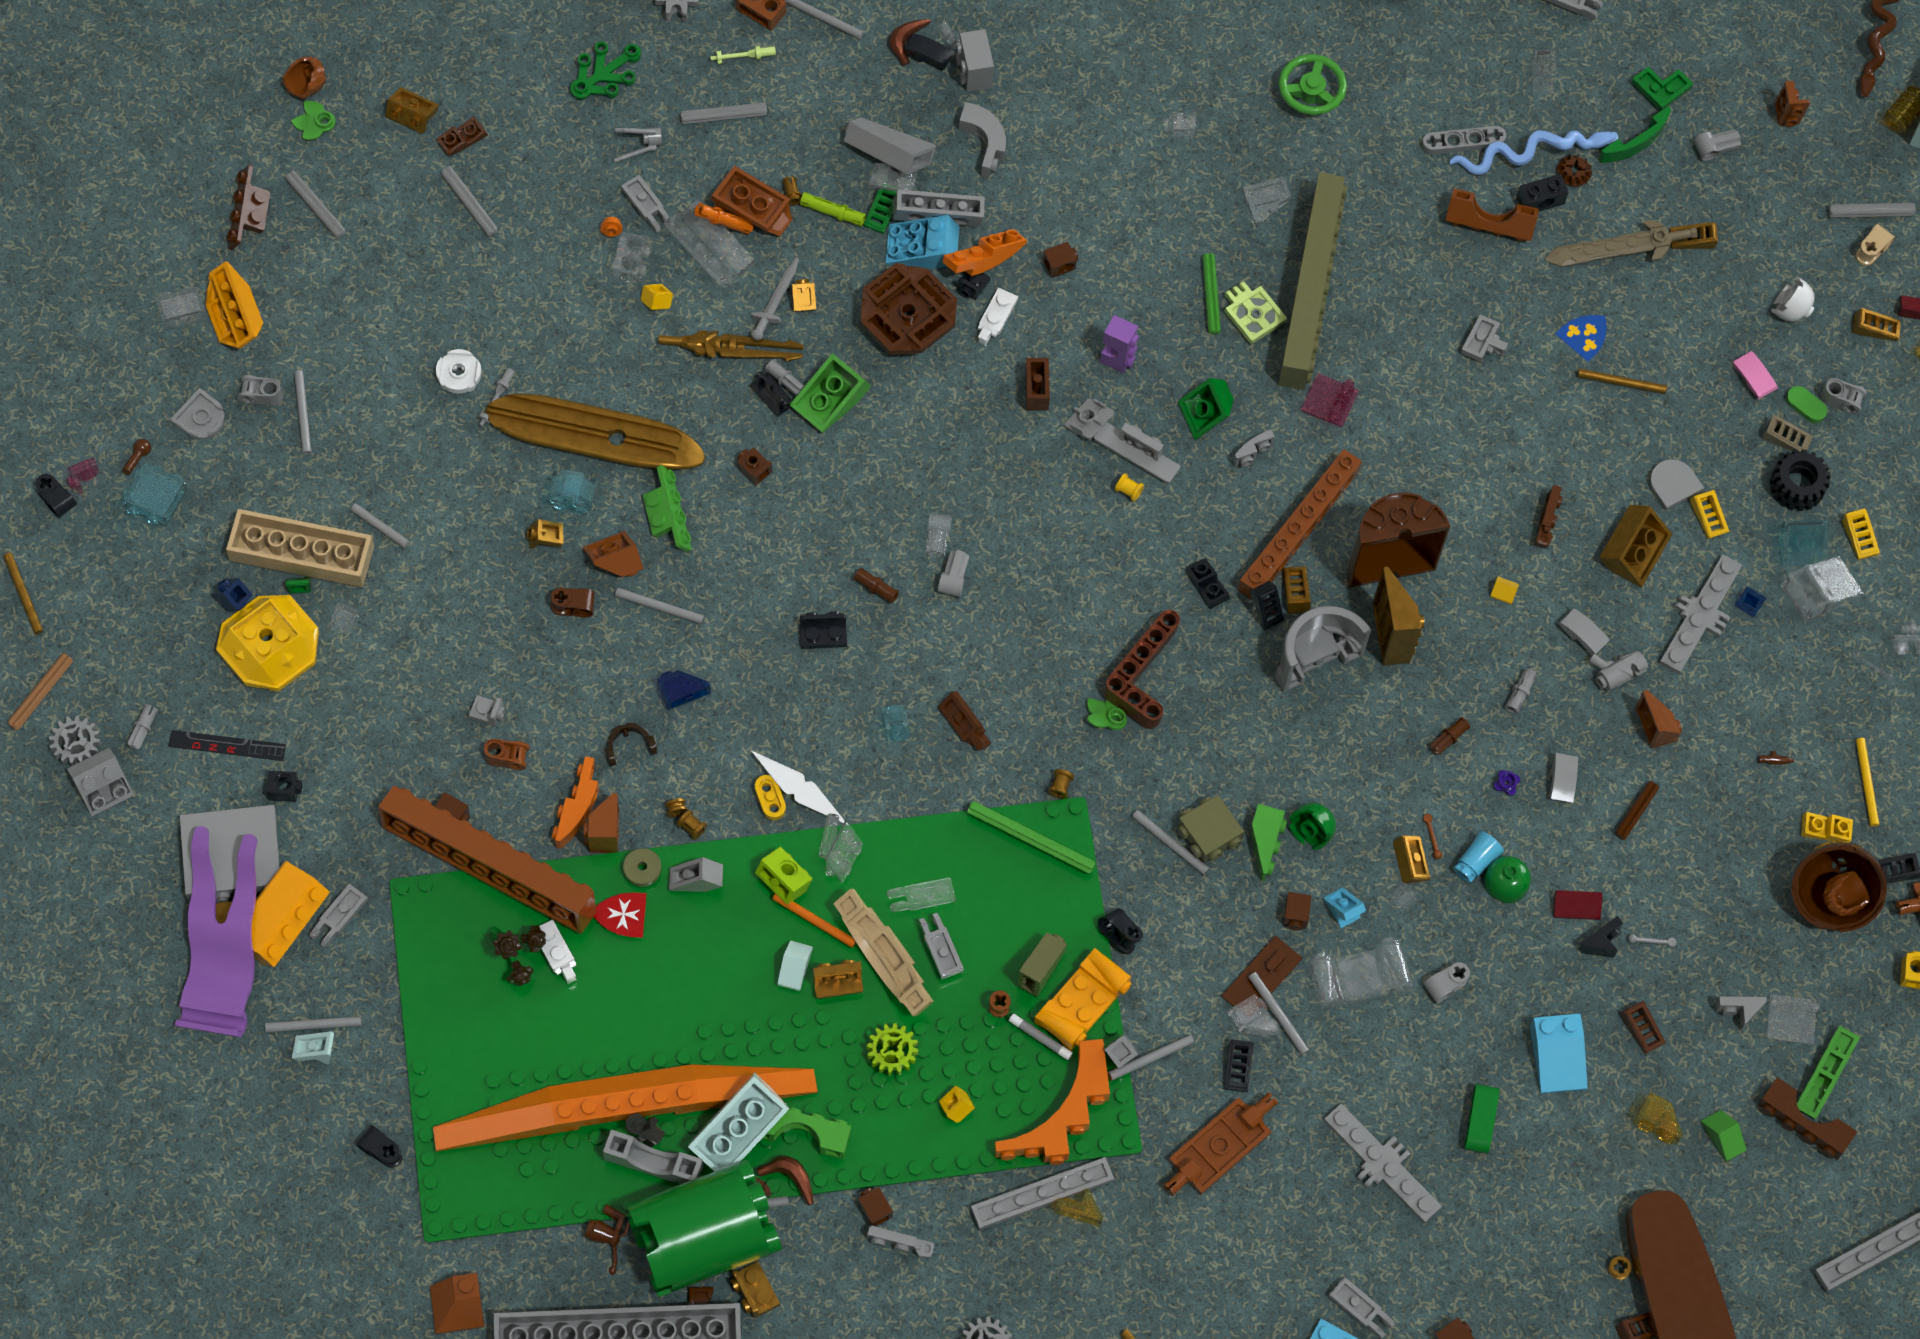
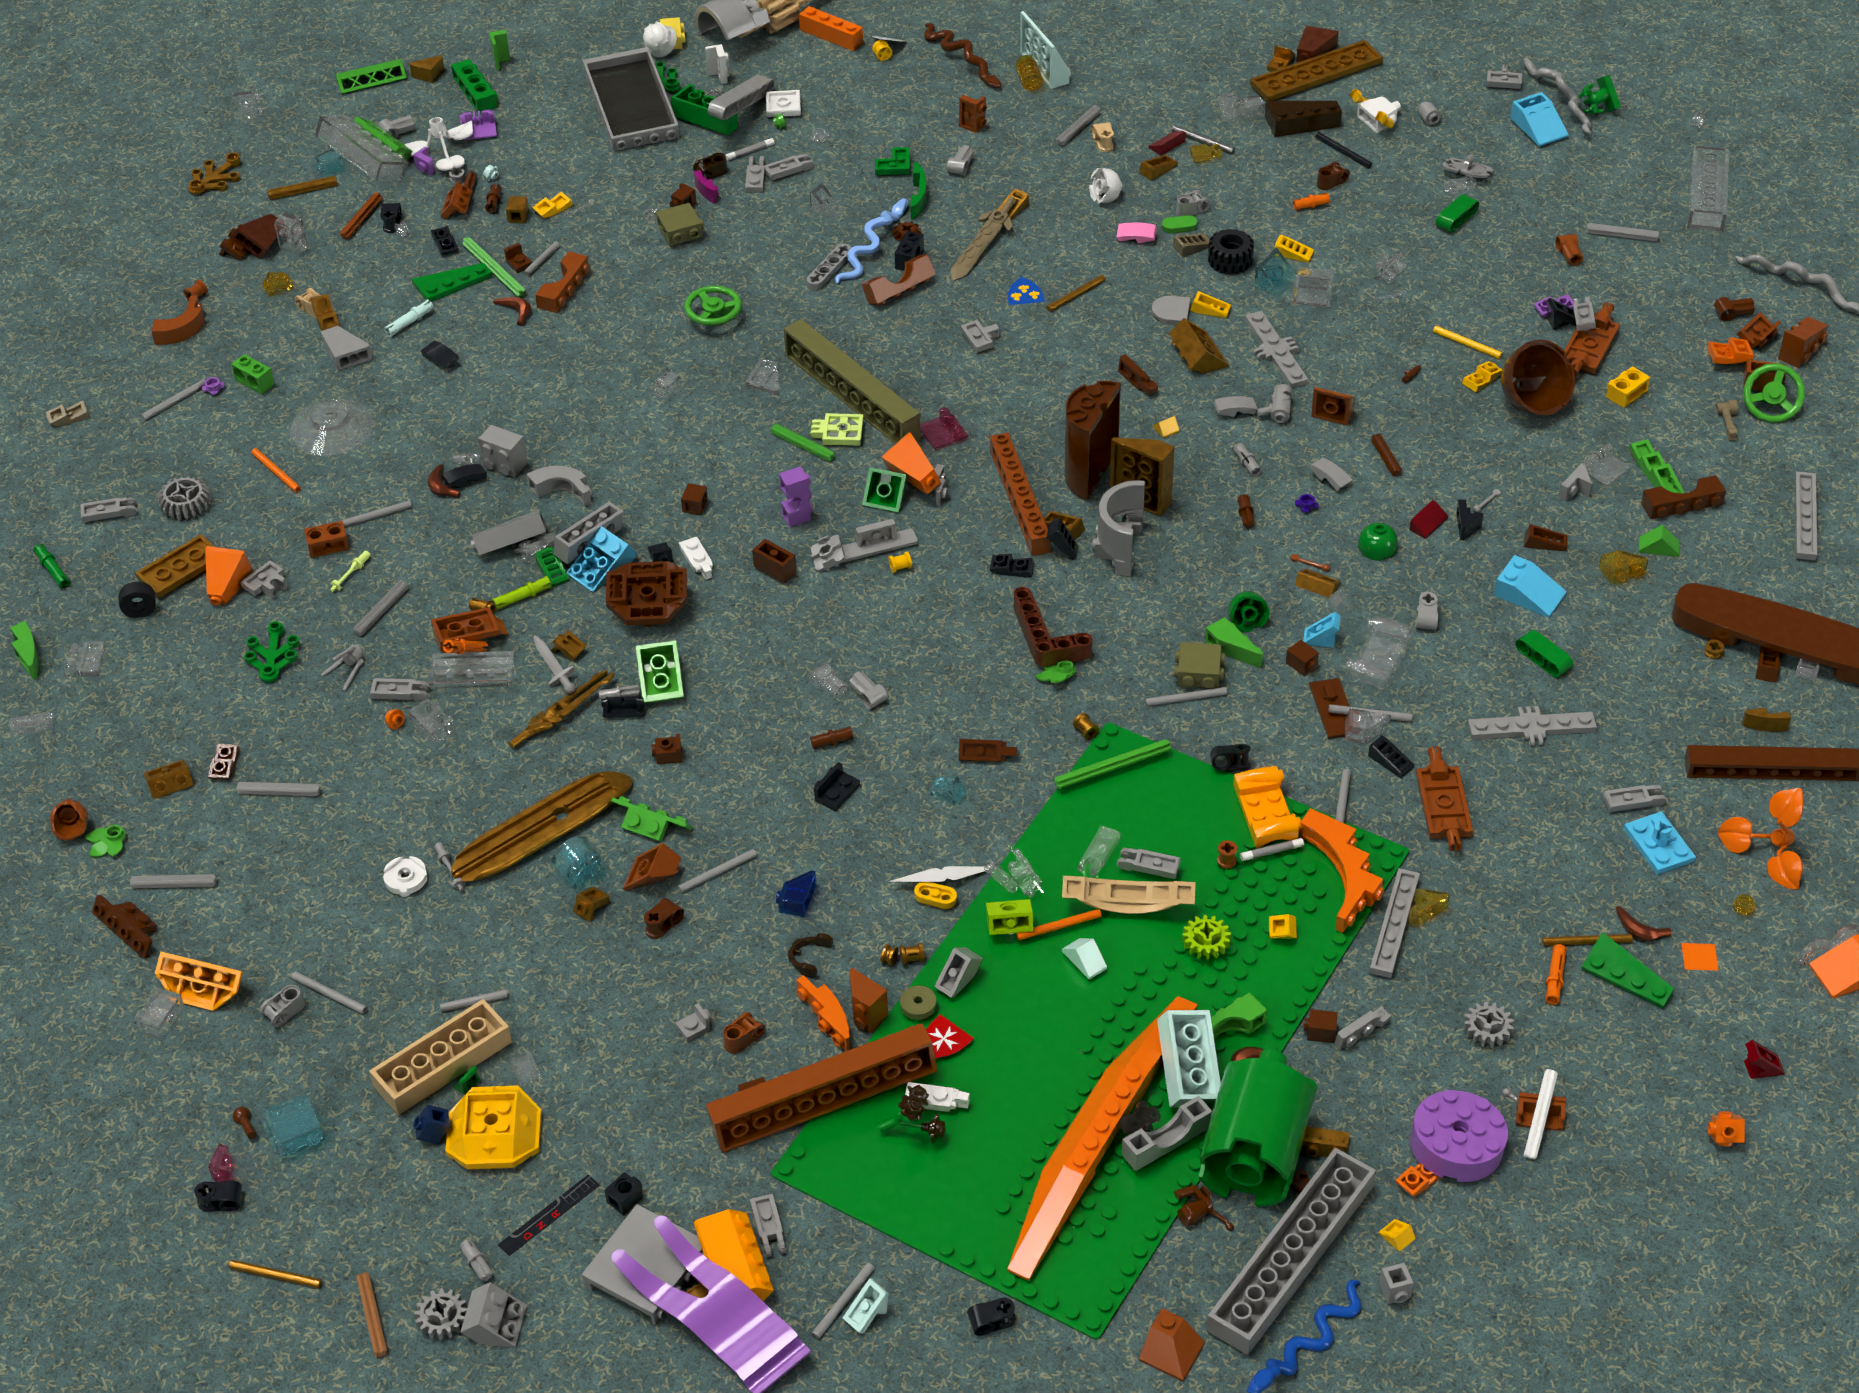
camera: 45 degrees left, 20 degrees down
light grey tile [170,388,225,440] -> none
yellow slope [641,284,673,310] -> none
pearl gold bracket [813,960,863,999] -> none
orange slope [942,229,1027,276] -> none
olive slope [1017,933,1067,998] -> none
light grey brick [1105,1033,1138,1068] -> none
medium azure plant [1453,831,1504,883] -> none
clear blue slope [1735,586,1767,617] -> none
dark orange hair [1823,871,1870,916] -> none
none -> orange slope [881,432,941,495]

